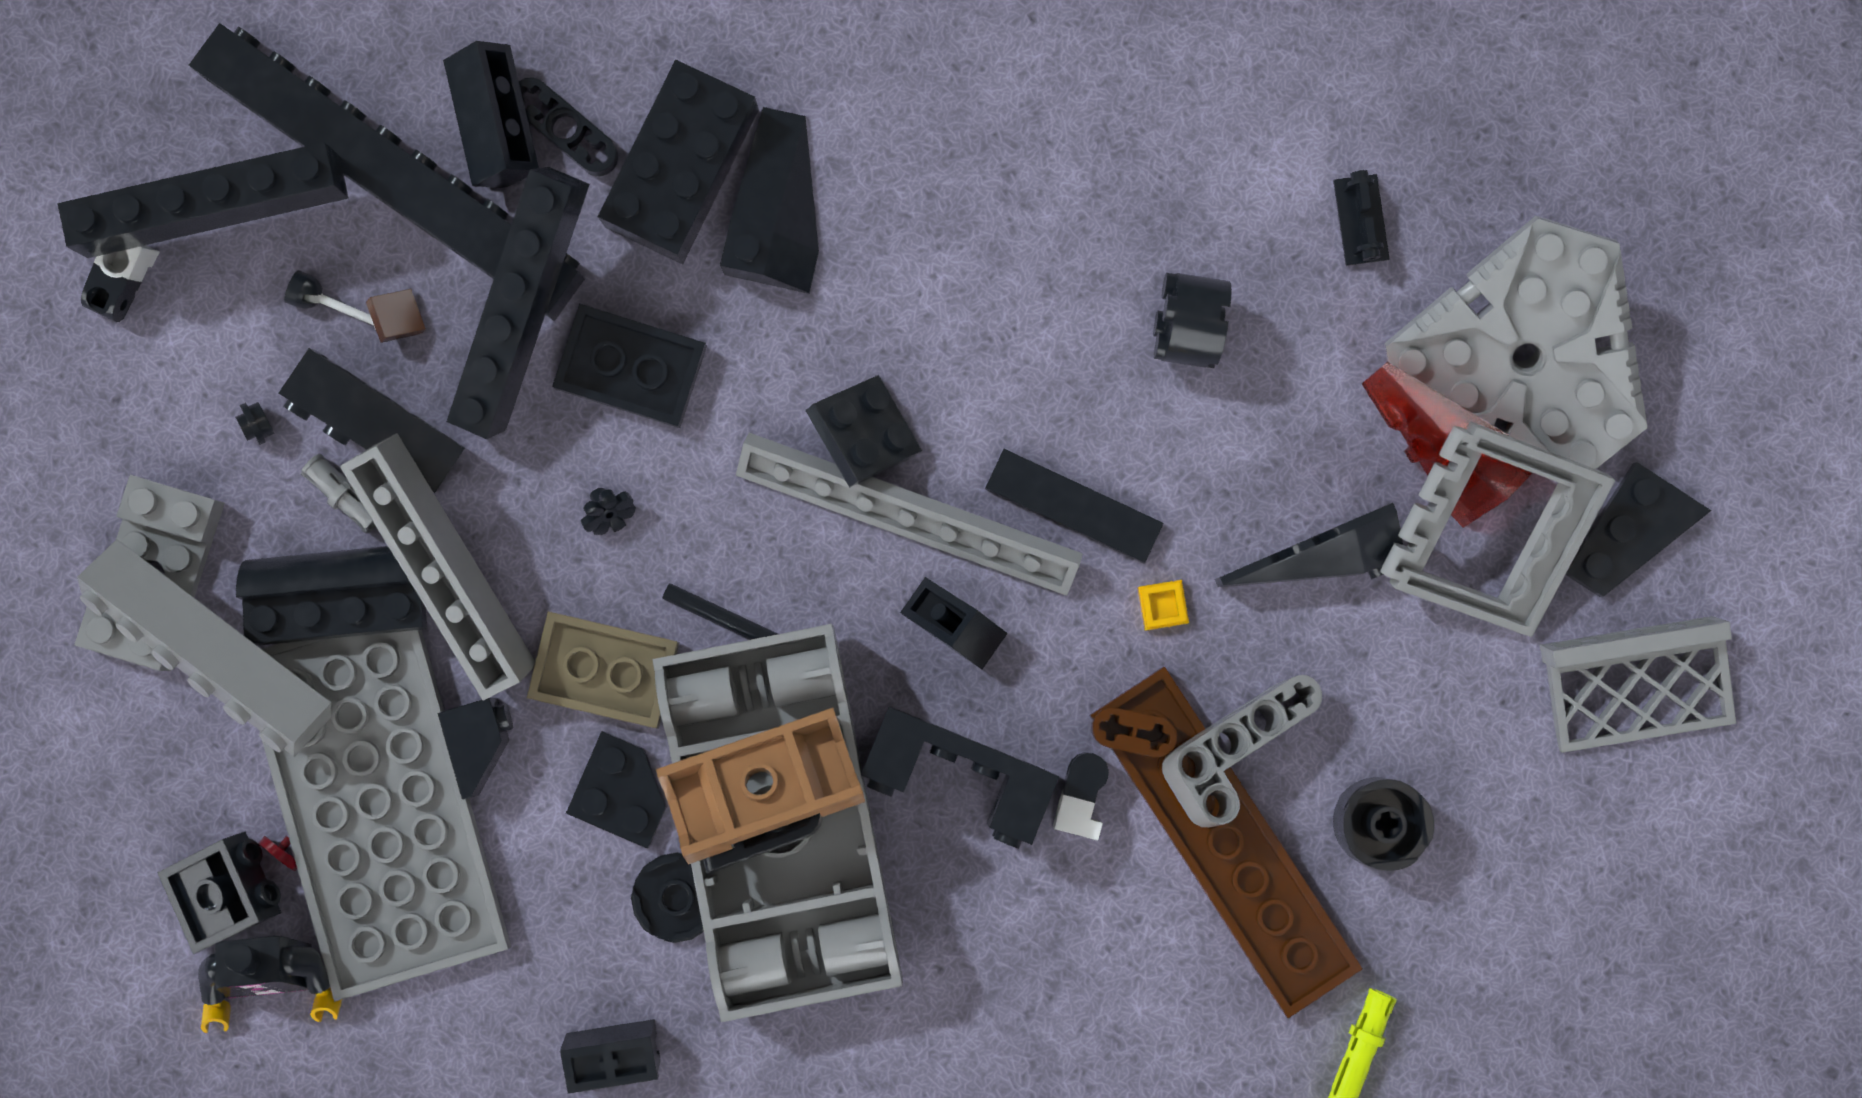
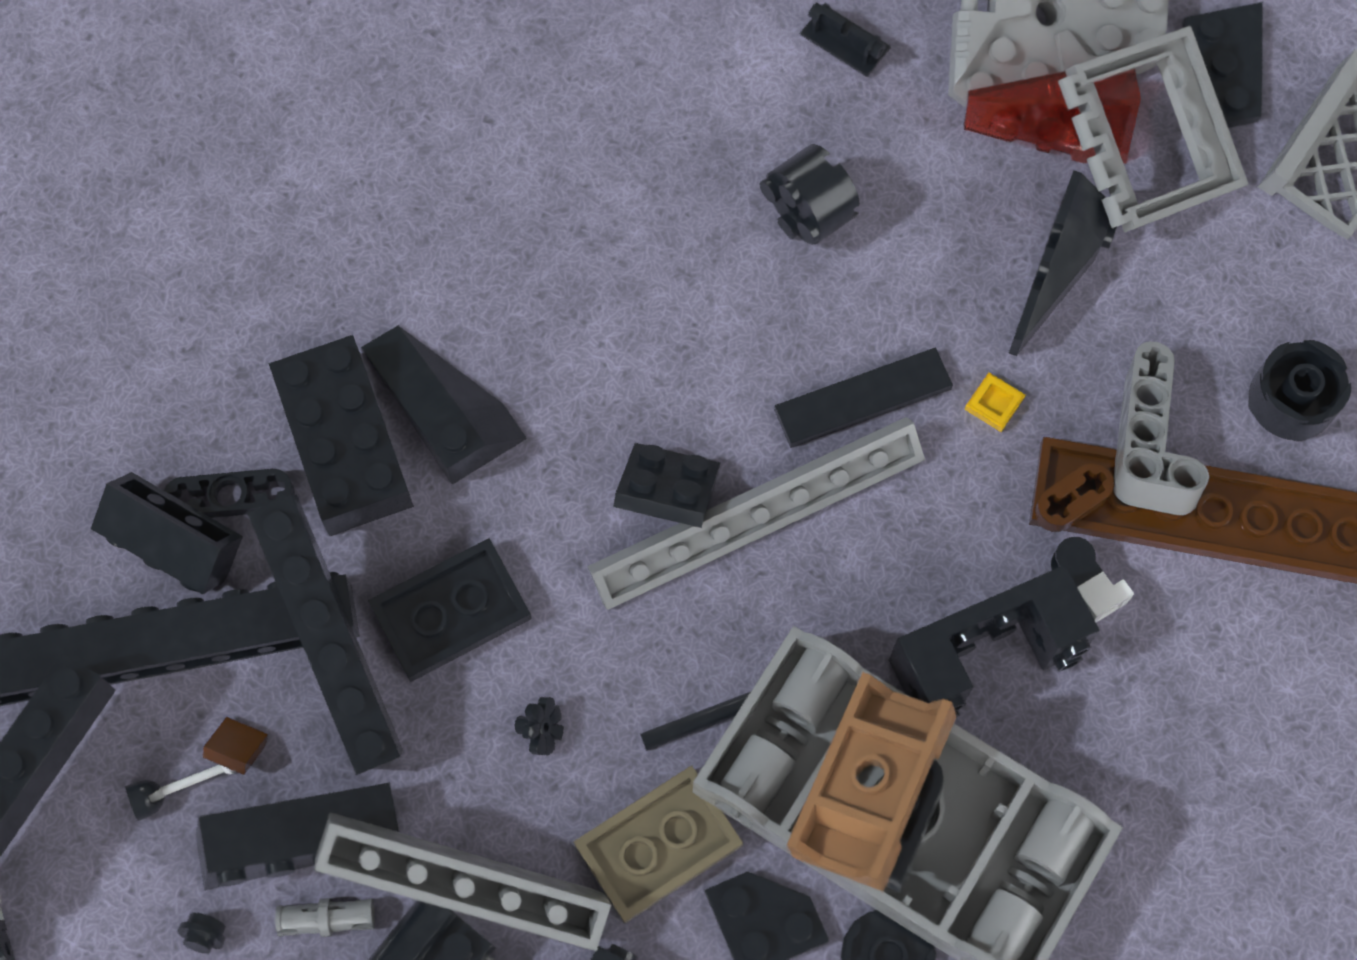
camera: 45 degrees left, 15 degrees down
black slope [900,577,1008,670] -> none

